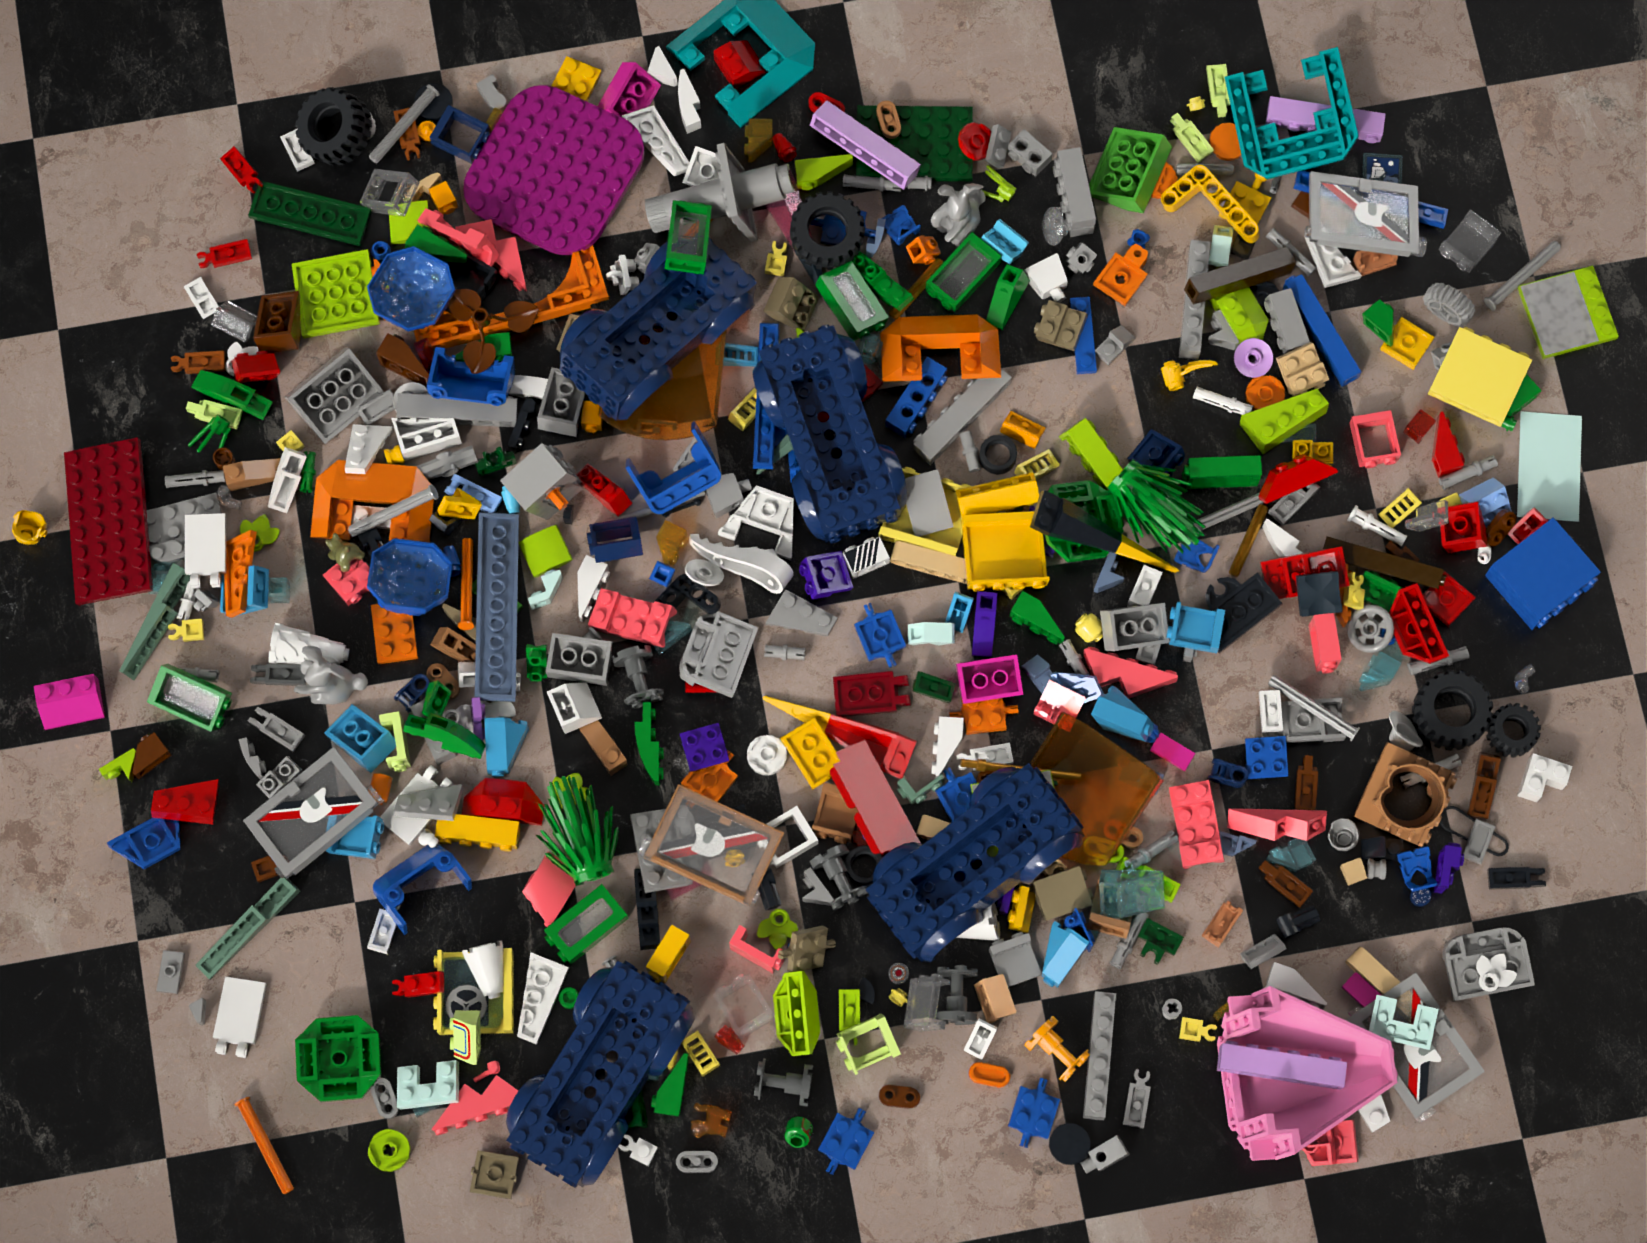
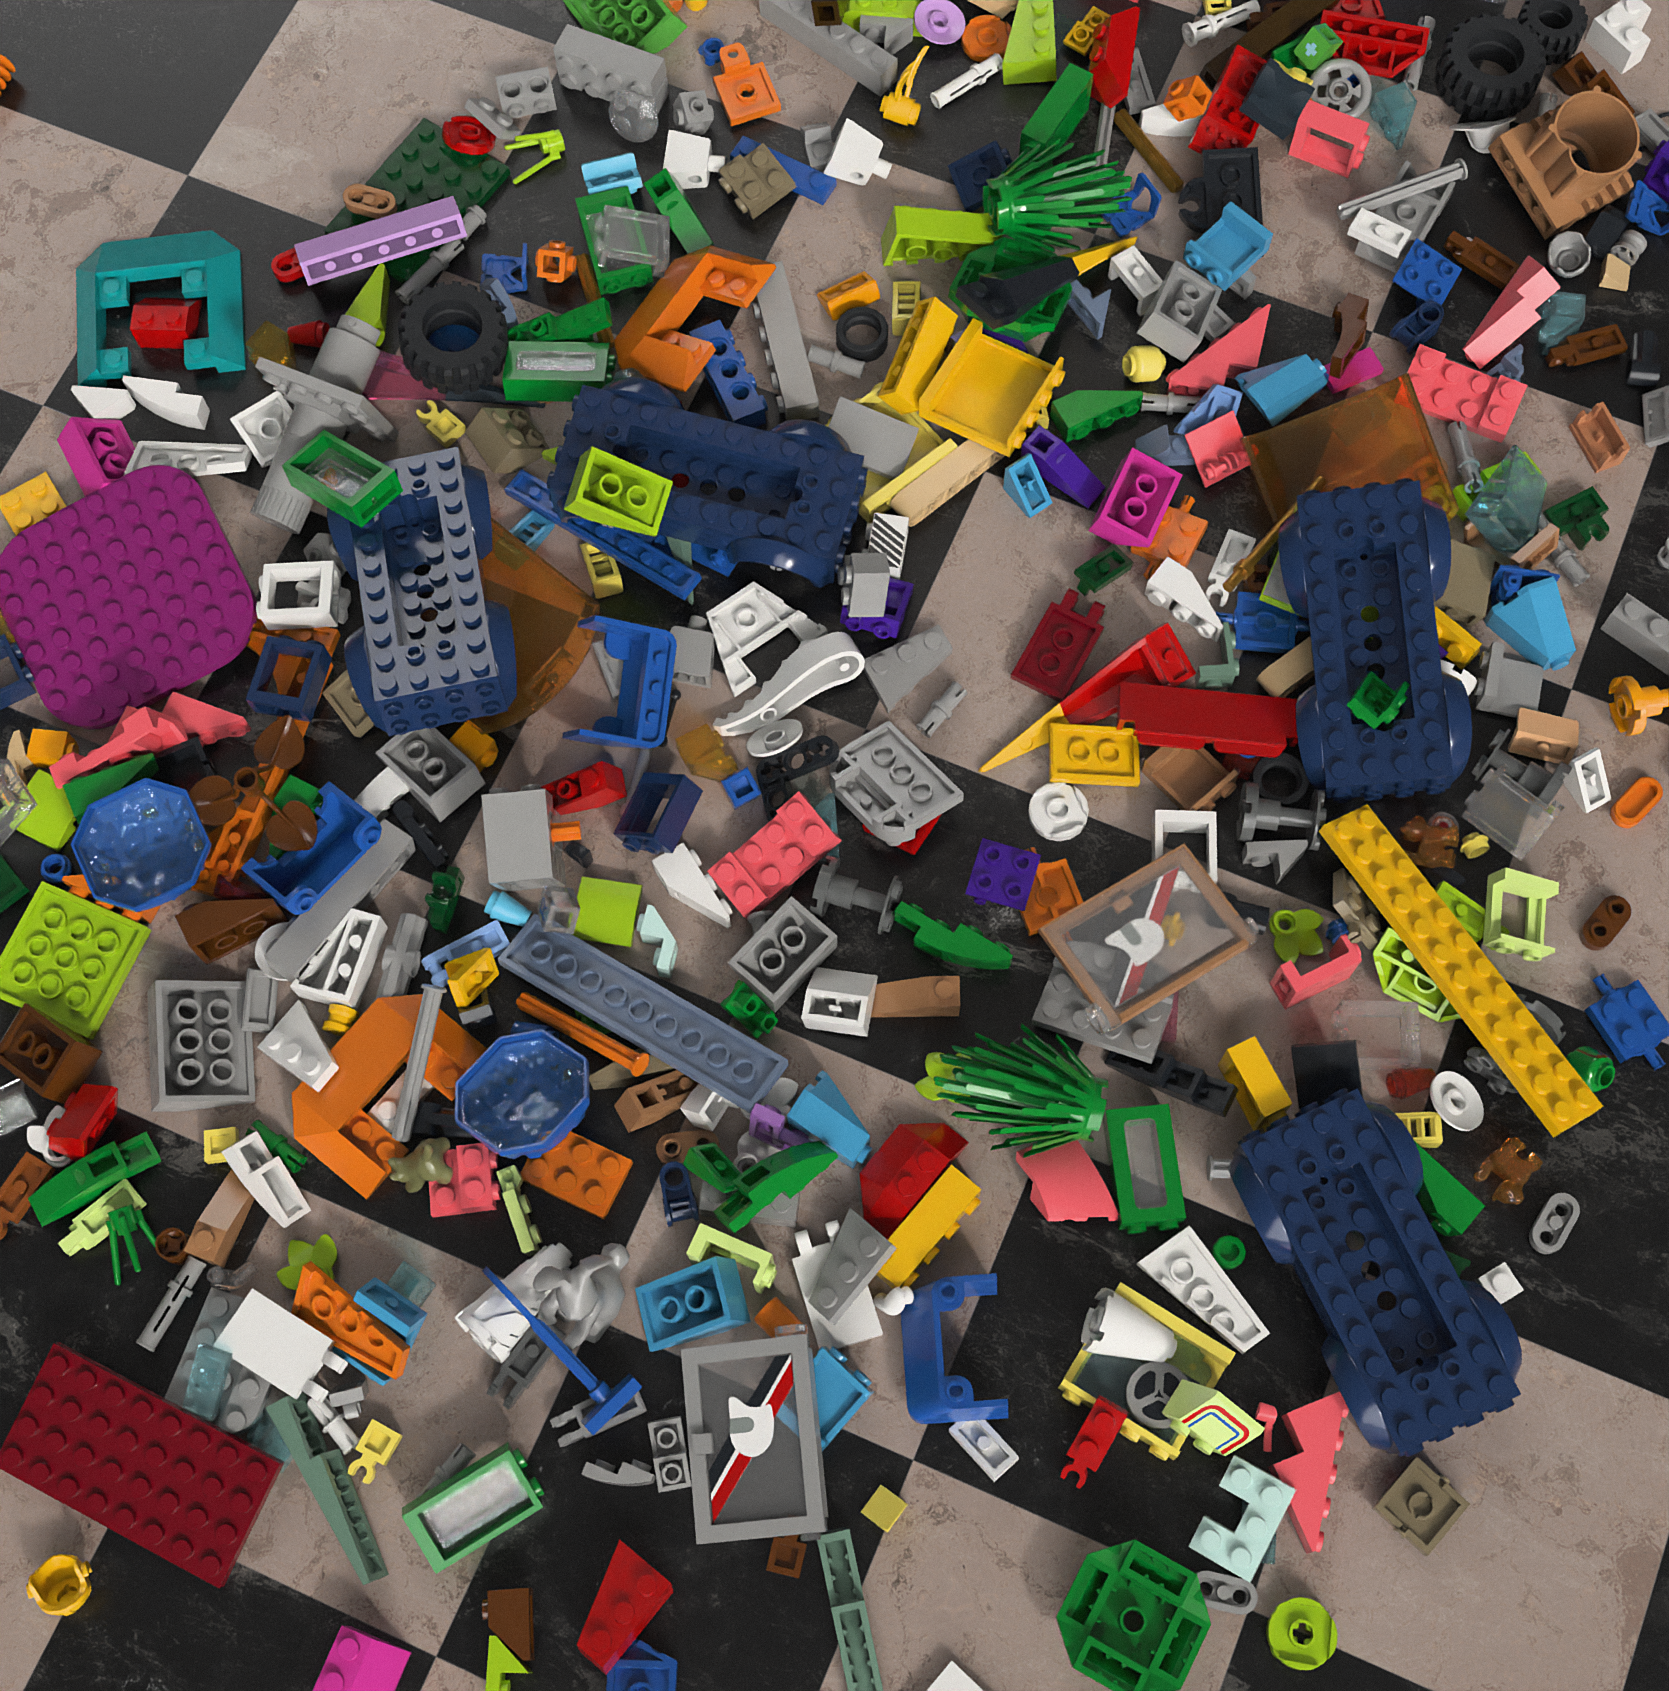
camera: 55 degrees left, 5 degrees down
blue plate [854,603,906,668] -> none
light aqua slope [908,622,955,646] -> none
light grey animal [931,183,986,246] -> none
none -> clear light blue plate [182,1343,233,1419]
none -> dark blue window [246,635,332,722]
none -> white window [256,560,341,630]
none -> blue piece [482,1266,642,1435]
none -> yellowish green hinge [496,1165,542,1256]
none -> clear brick [537,886,580,934]
none -> lime slope [564,446,673,537]
none -> clear panel [594,205,670,278]
none -> white torso [823,118,892,186]
none -> light grey brick [838,553,890,617]
none -> light yellow slope [861,1485,908,1533]
none -> orange brick [1163,75,1212,122]
none -> black tile [1291,1040,1364,1109]
none -> bright green brick [1293,23,1343,70]
none -> yellow plate [1318,804,1603,1138]
none -> reddish brown slope [1329,293,1369,379]
none -> green bracket [1347,671,1410,729]
none -> clear orange animal [1400,816,1459,868]
none -> white dish [1430,1071,1484,1131]

